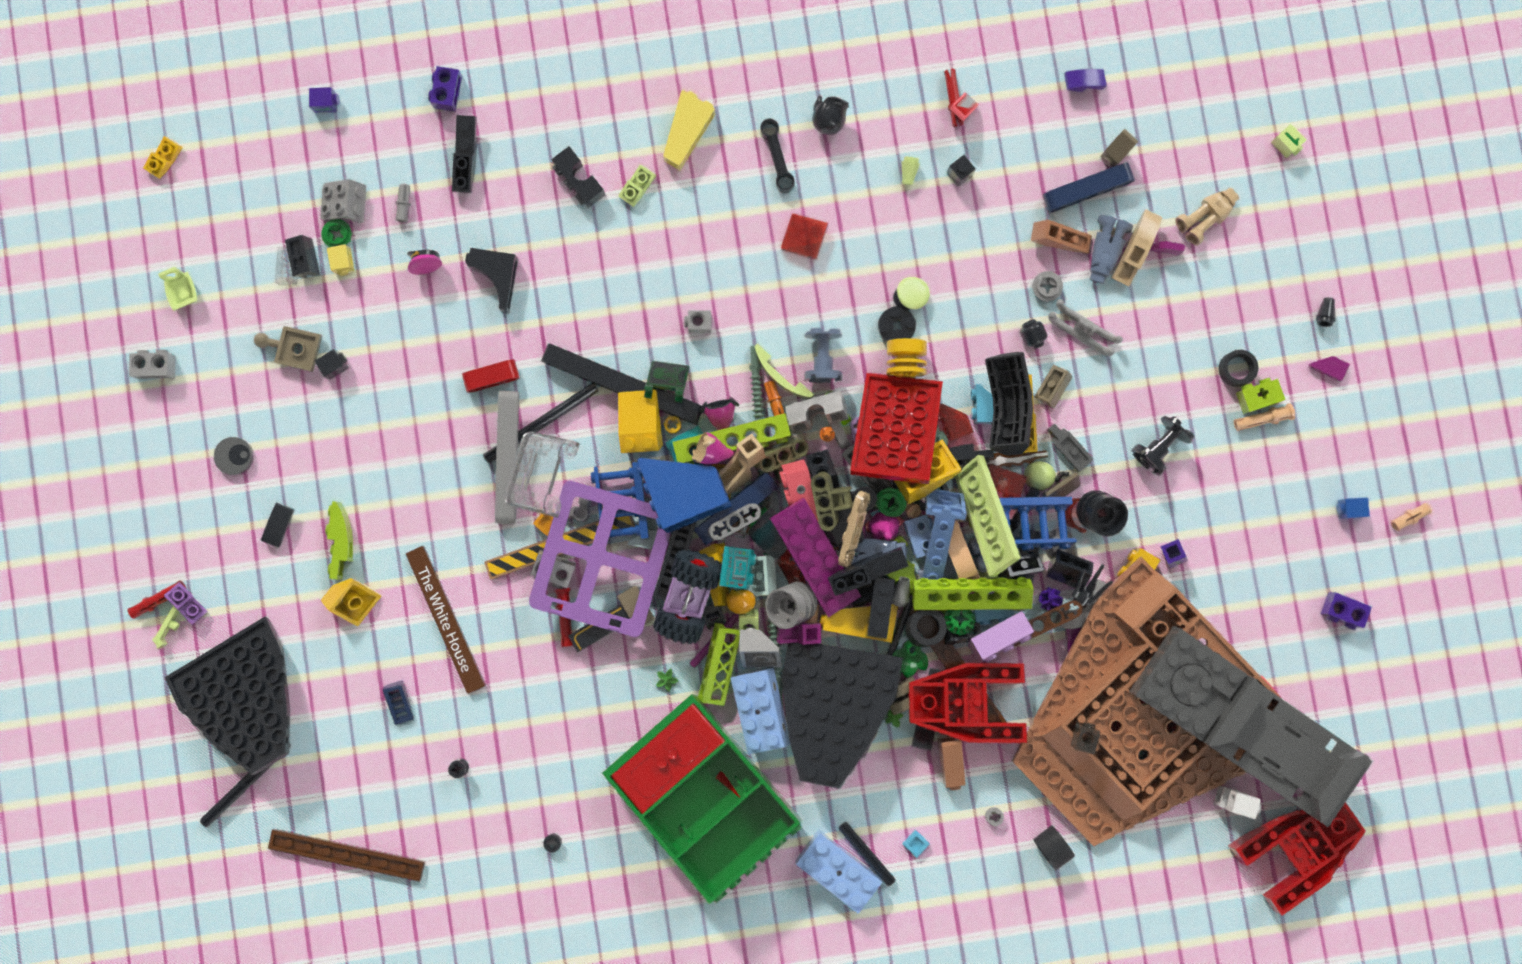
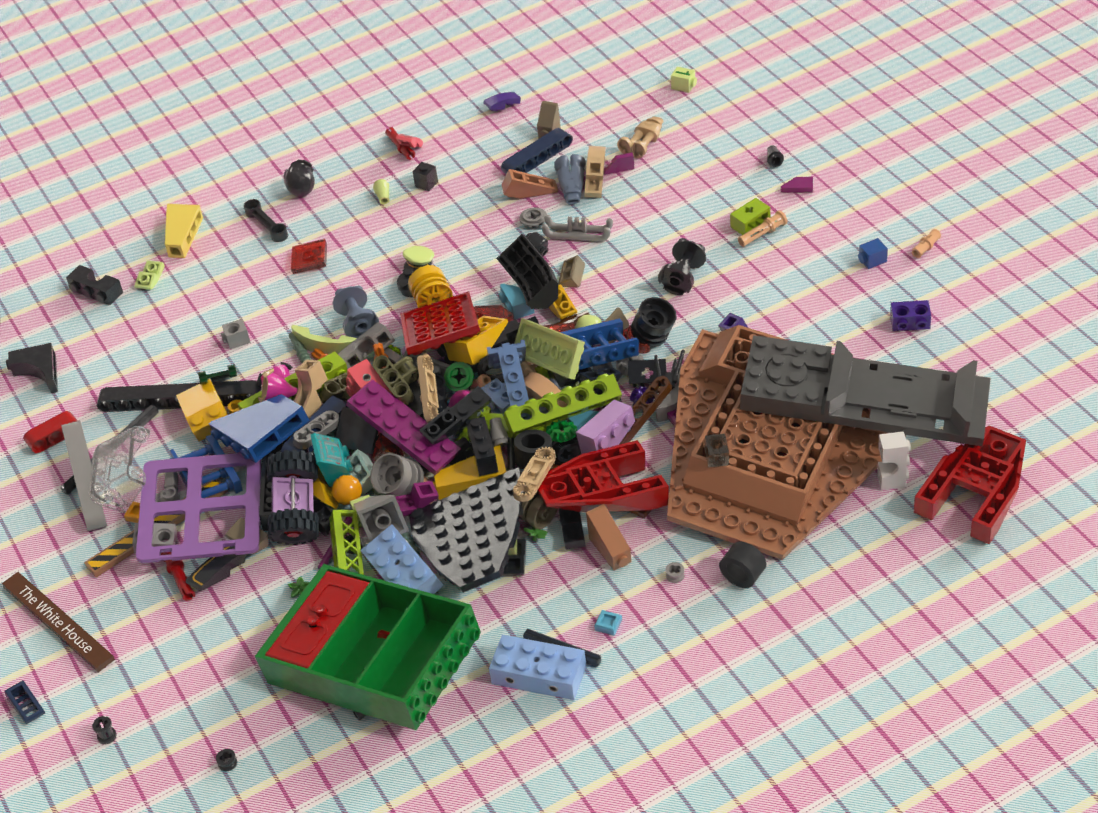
camera: 15 degrees left, 40 degrees down
dark grey hinge [1047,424,1094,472] -> none
black tyre [1218,349,1259,387] -> none
none -> tan plate [513,447,555,502]

